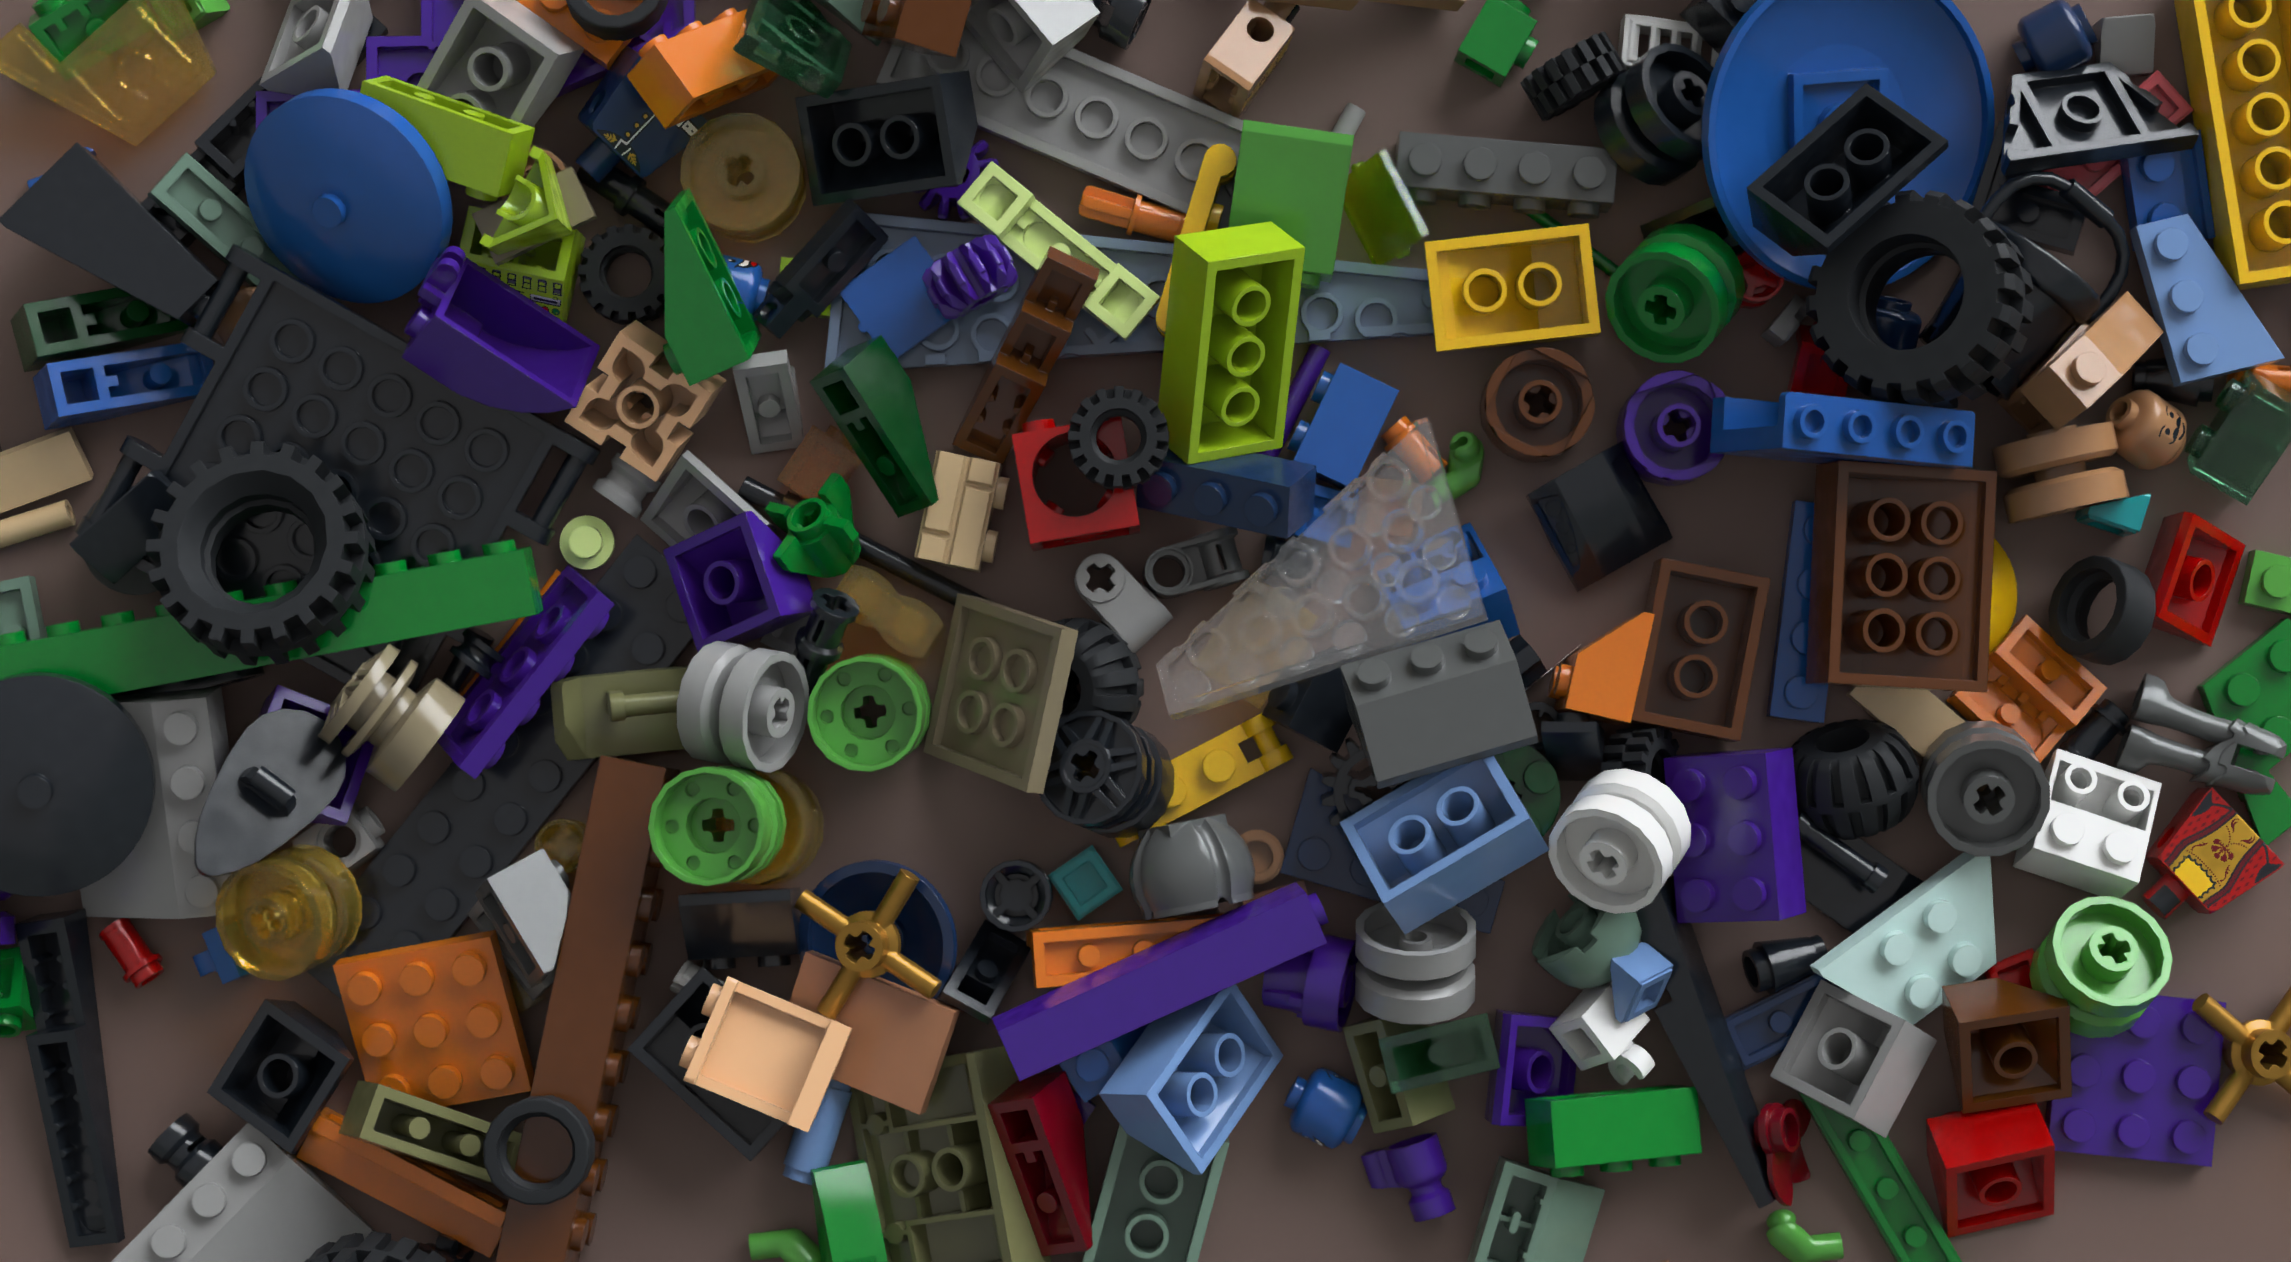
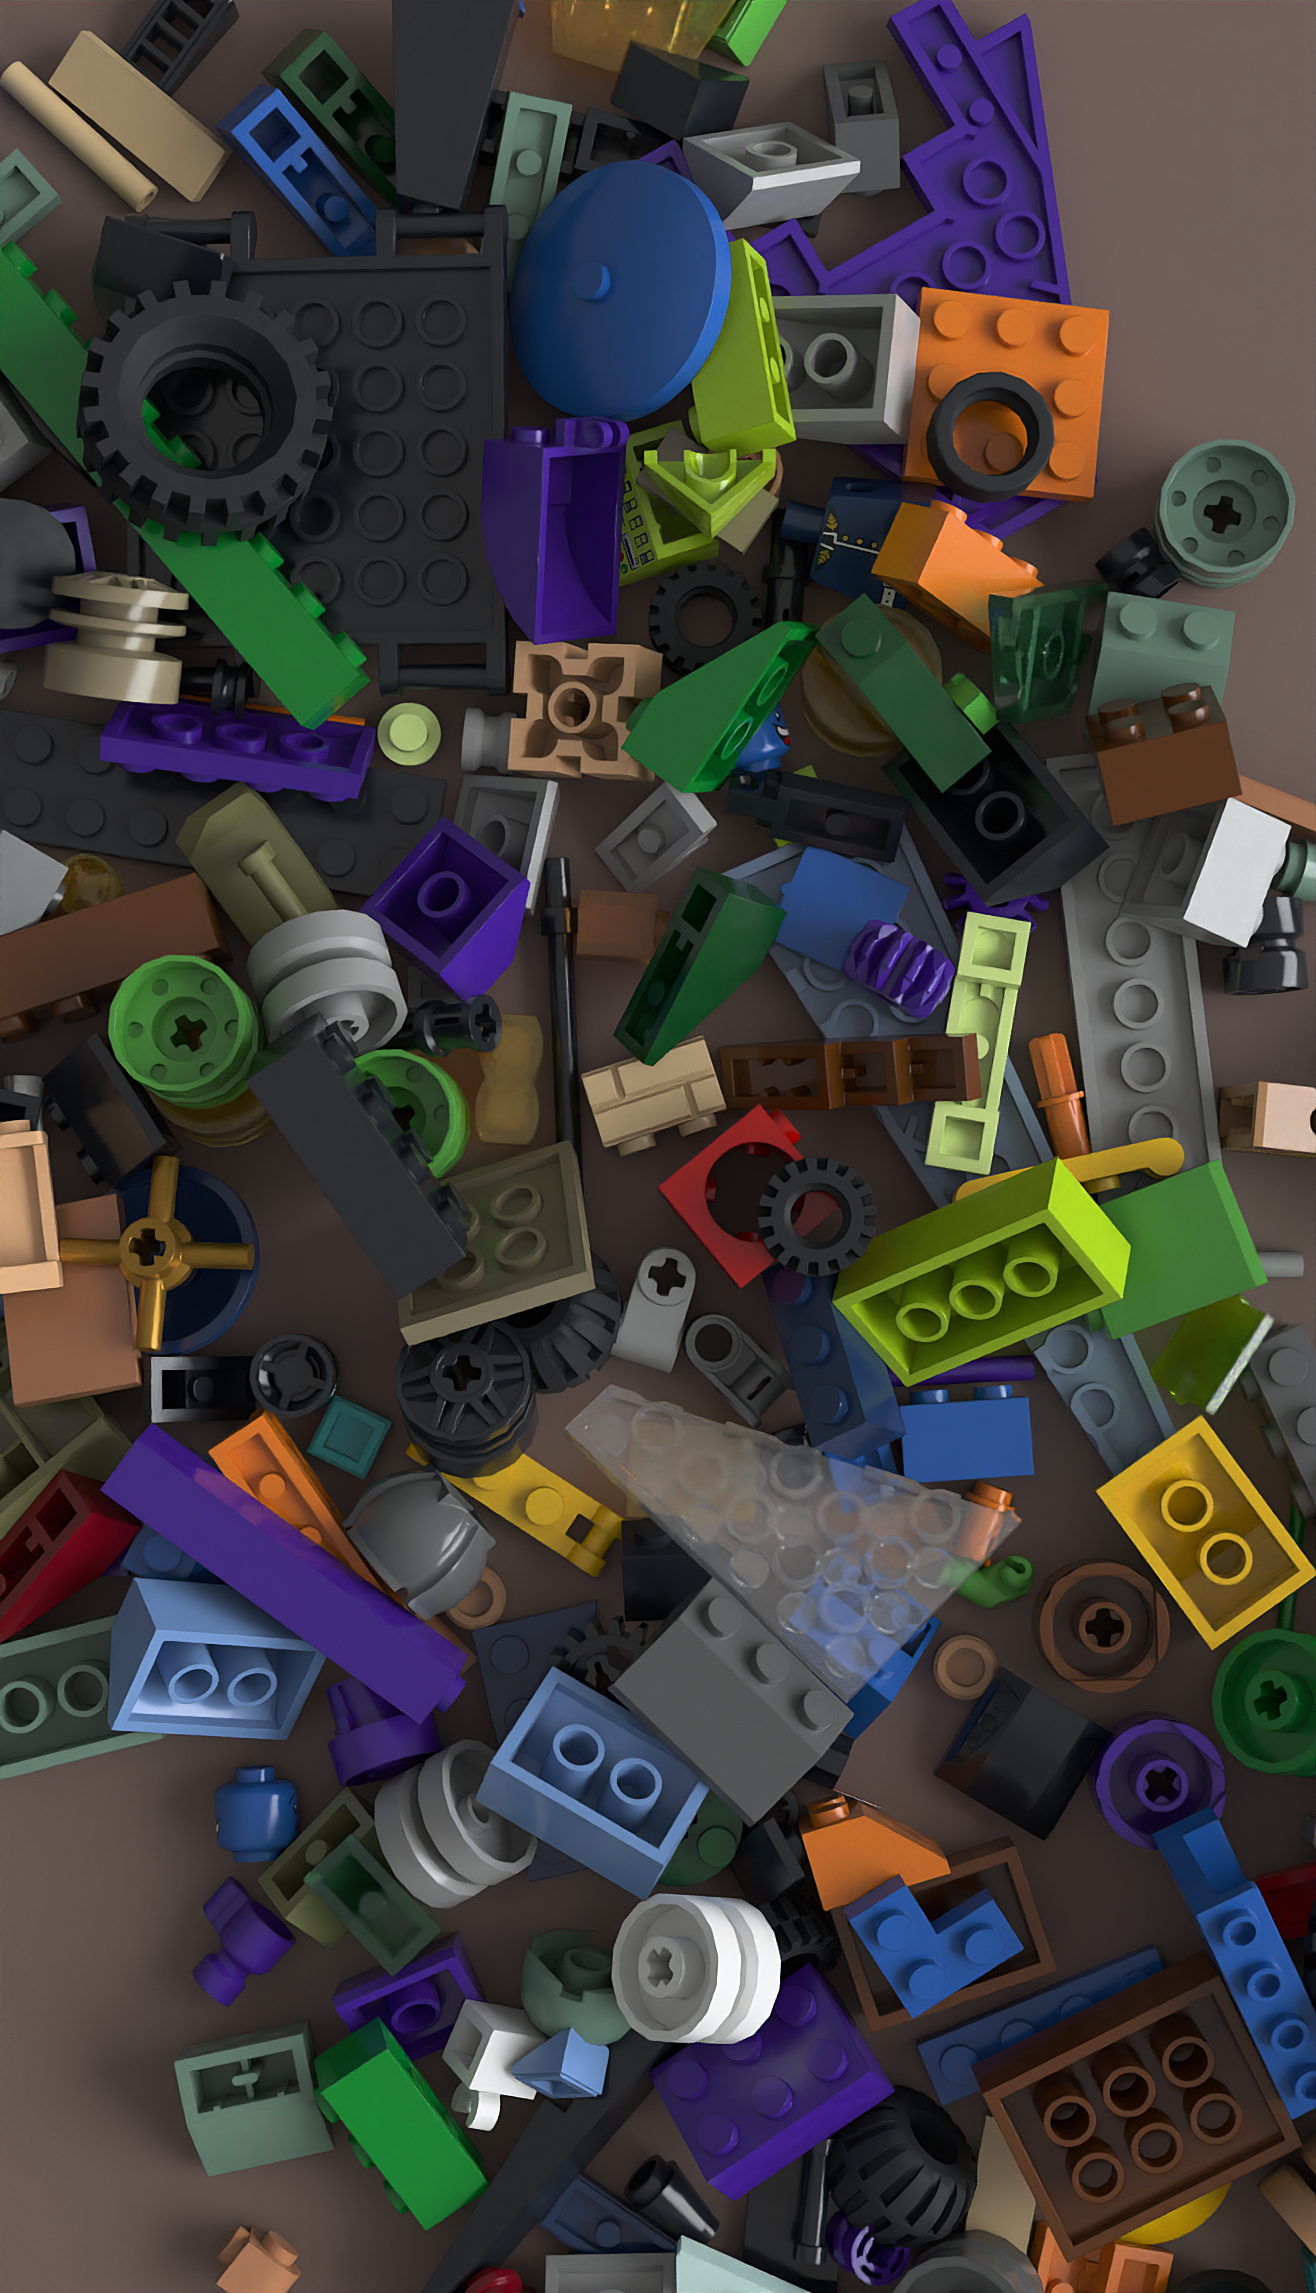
camera: 60 degrees right, 0 degrees up
green brick [764,472,861,578] -> none
none -> black brick [245,1011,471,1300]
none -> black slope [609,39,750,142]
none -> dark green slope [814,593,992,795]
none -> dark purple wheel [825,2210,911,2286]
none -> blue plate [843,1874,1024,2019]
none -> medium nougat tile [932,1633,998,1700]
none -> bright green tile [942,673,1000,735]

